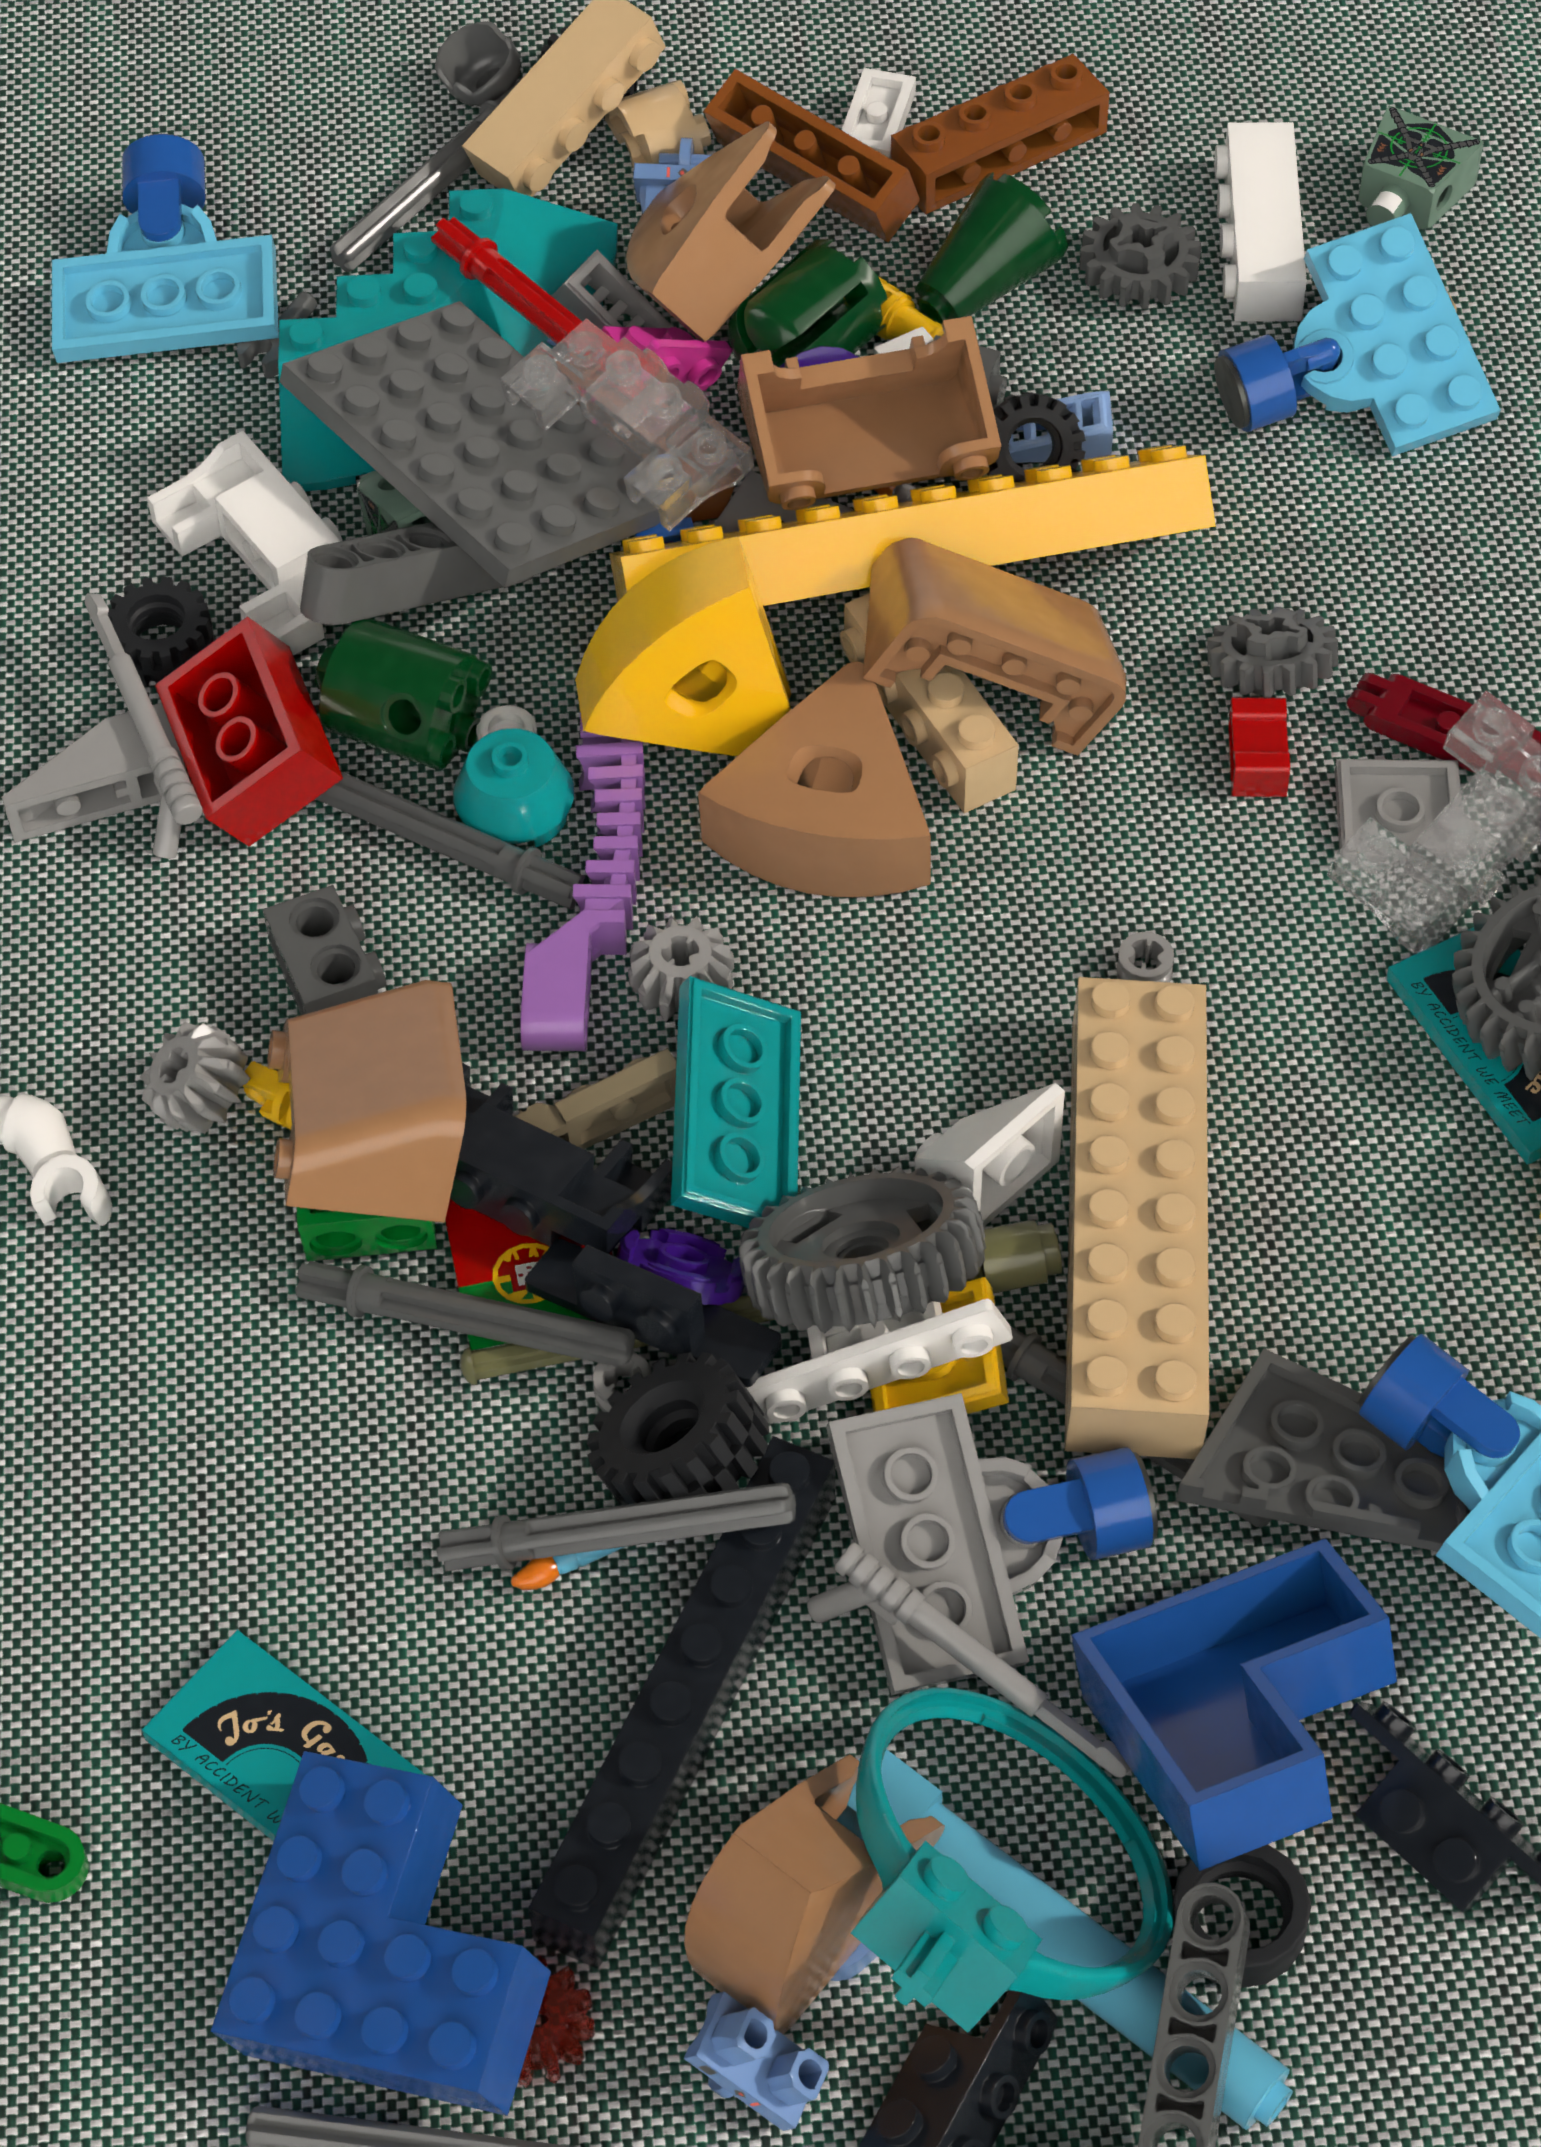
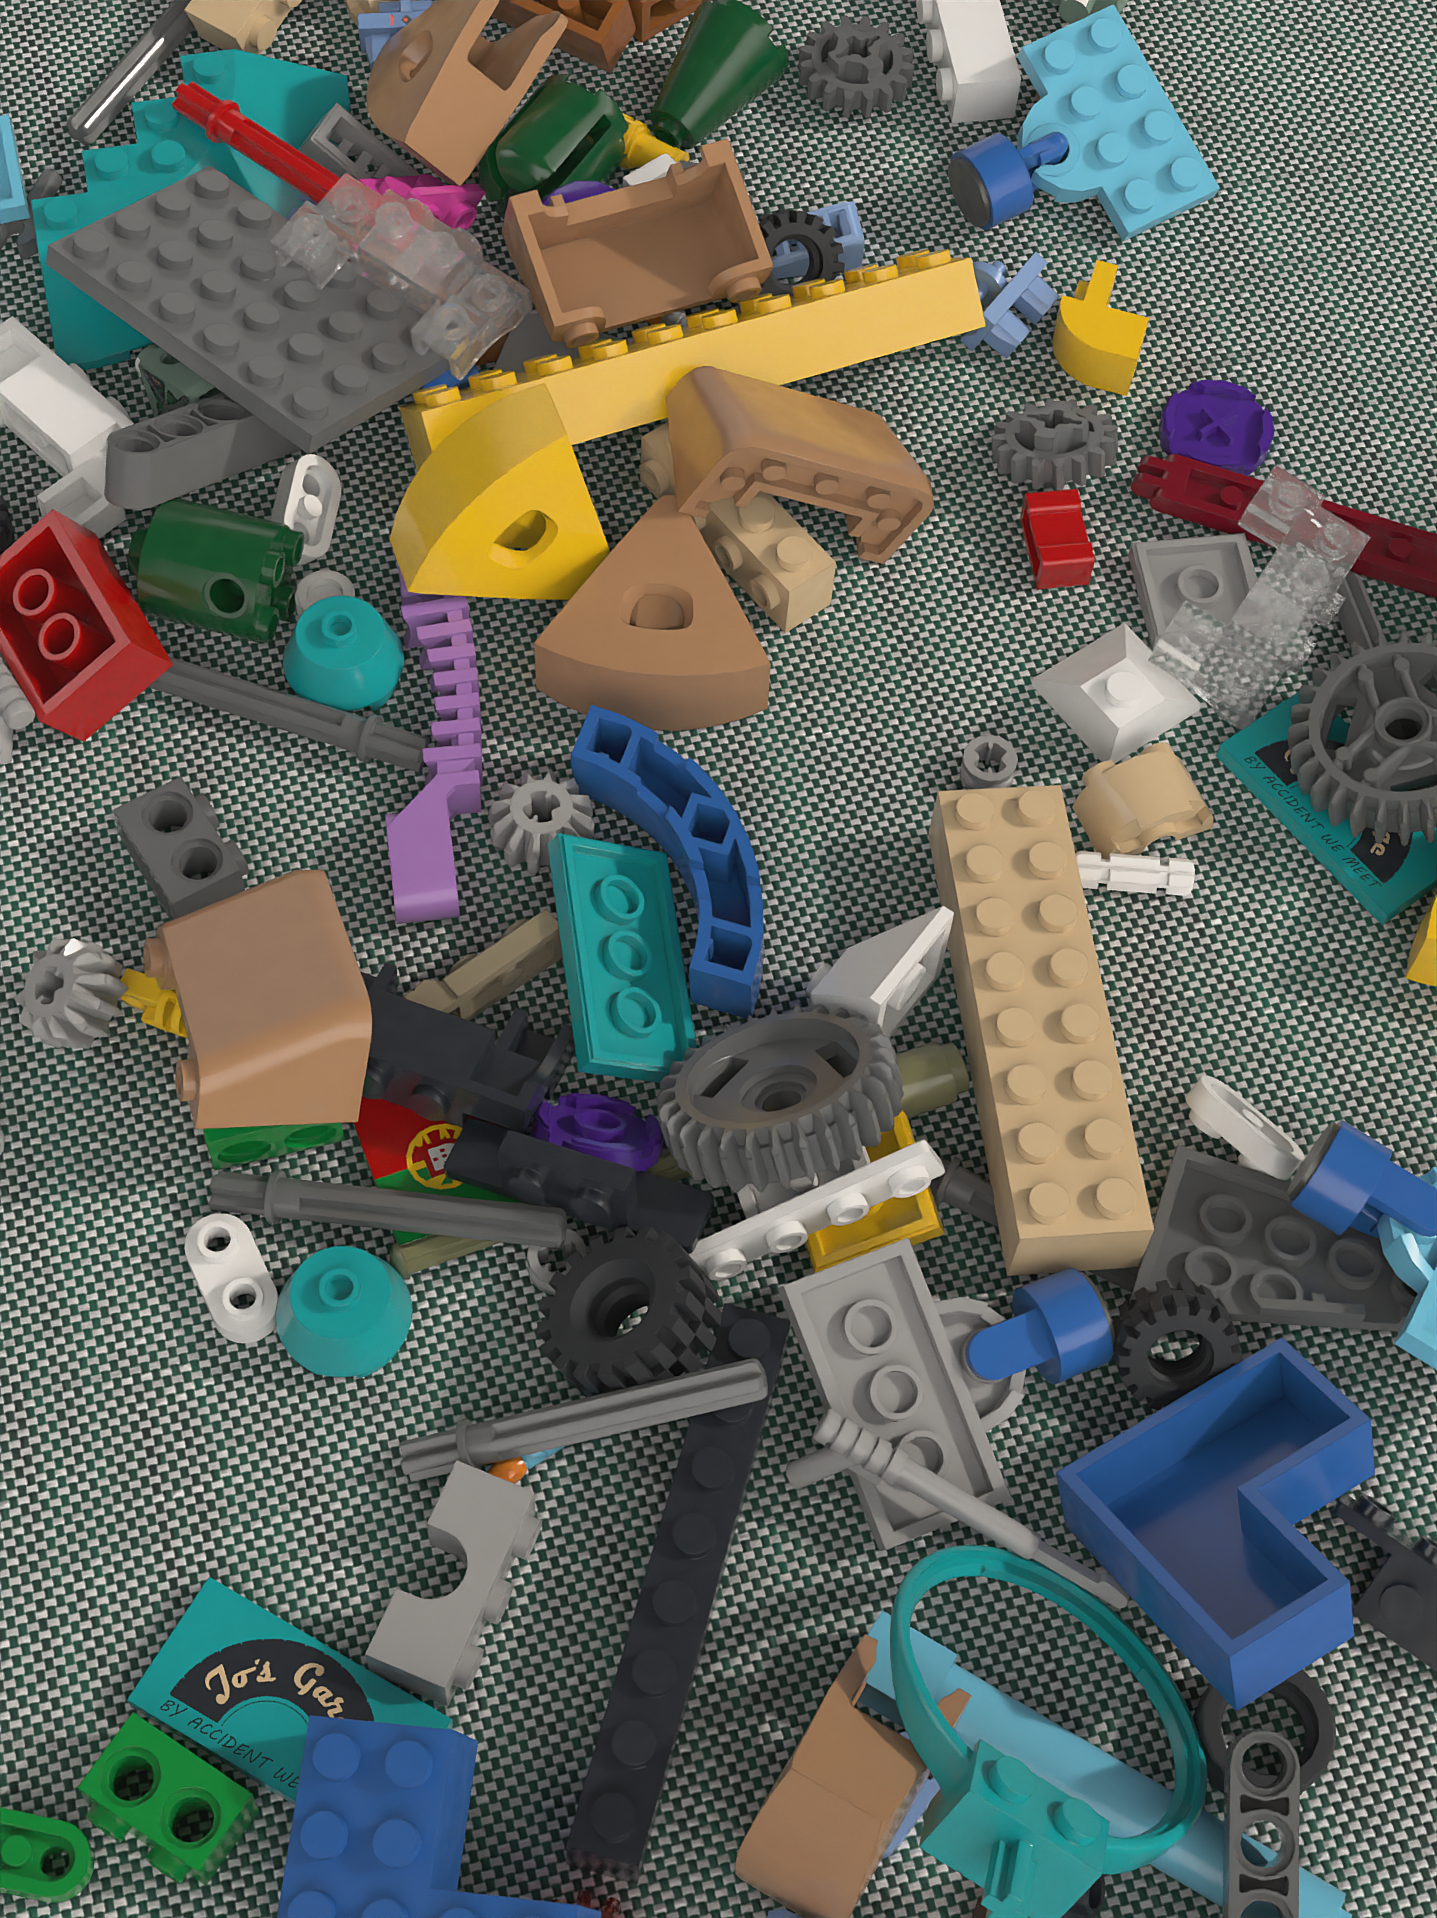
camera: 15 degrees left, 5 degrees up
none -> green brick [77,1712,260,1886]
none -> white plate [184,1213,278,1343]
none -> white plate [270,454,341,565]
none -> teal cone [275,1246,412,1378]
none -> light grey arch [365,1460,542,1707]
none -> blue brick [570,704,764,1019]
none -> medium blue hips [960,252,1060,359]
none -> white slope [1032,623,1201,763]
none -> yellow brick [1052,260,1149,396]
none -> tan cylinder [1072,742,1214,859]
none -> white axle [1075,851,1195,896]
none -> black tyre [1112,1279,1241,1411]
none -> dark purple tile [1158,380,1274,476]
none -> white plate [1186,1075,1304,1180]

